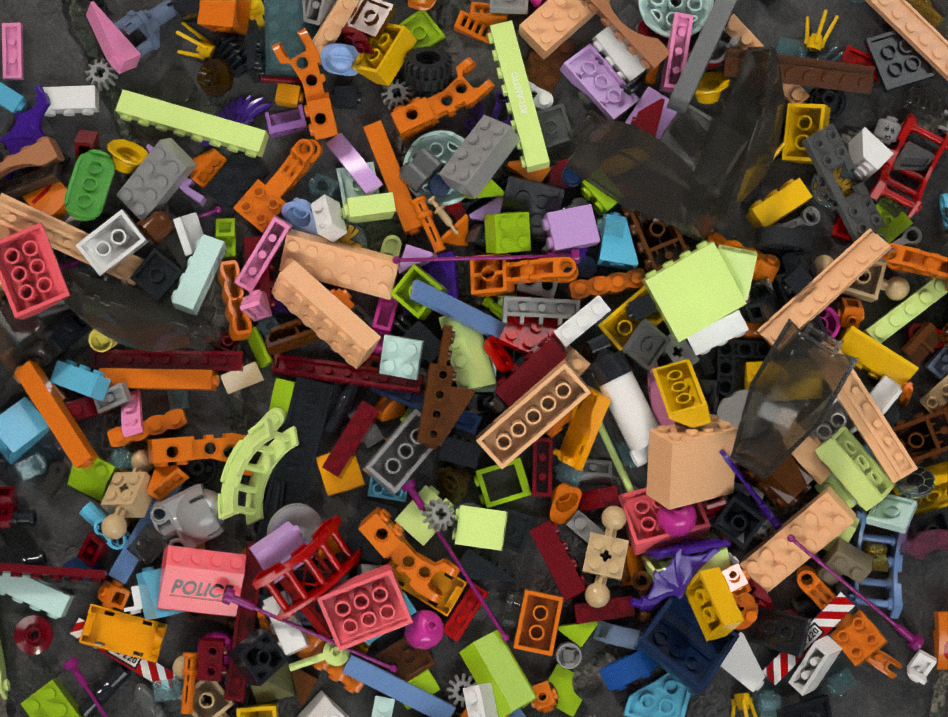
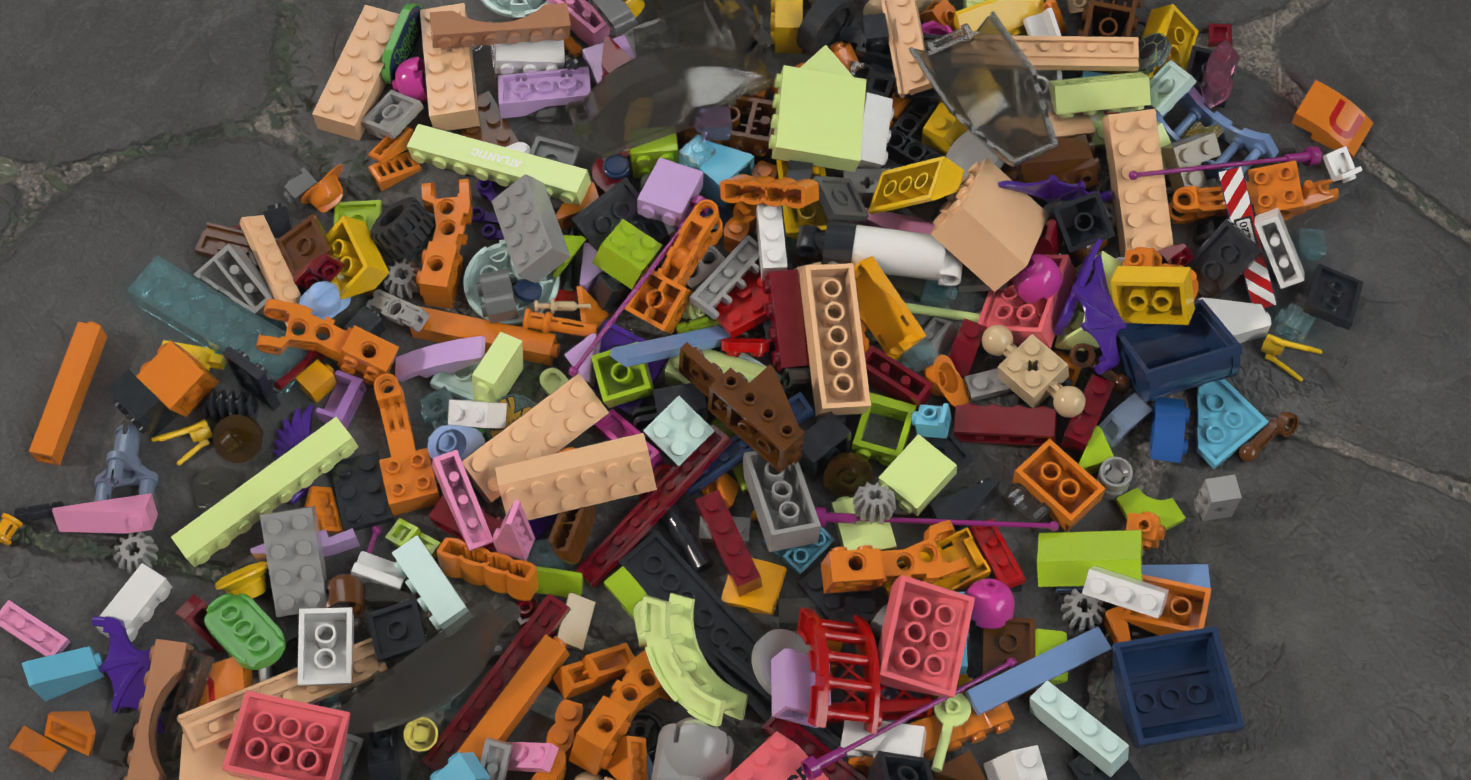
camera: 50 degrees left, 20 degrees down
none -> light grey piece [366,289,429,332]
none -> orange slope [553,643,635,699]
none -> clear purple brick [695,106,732,141]
none -> orange brick [720,174,819,208]
none -> medium azure brick [912,403,952,439]

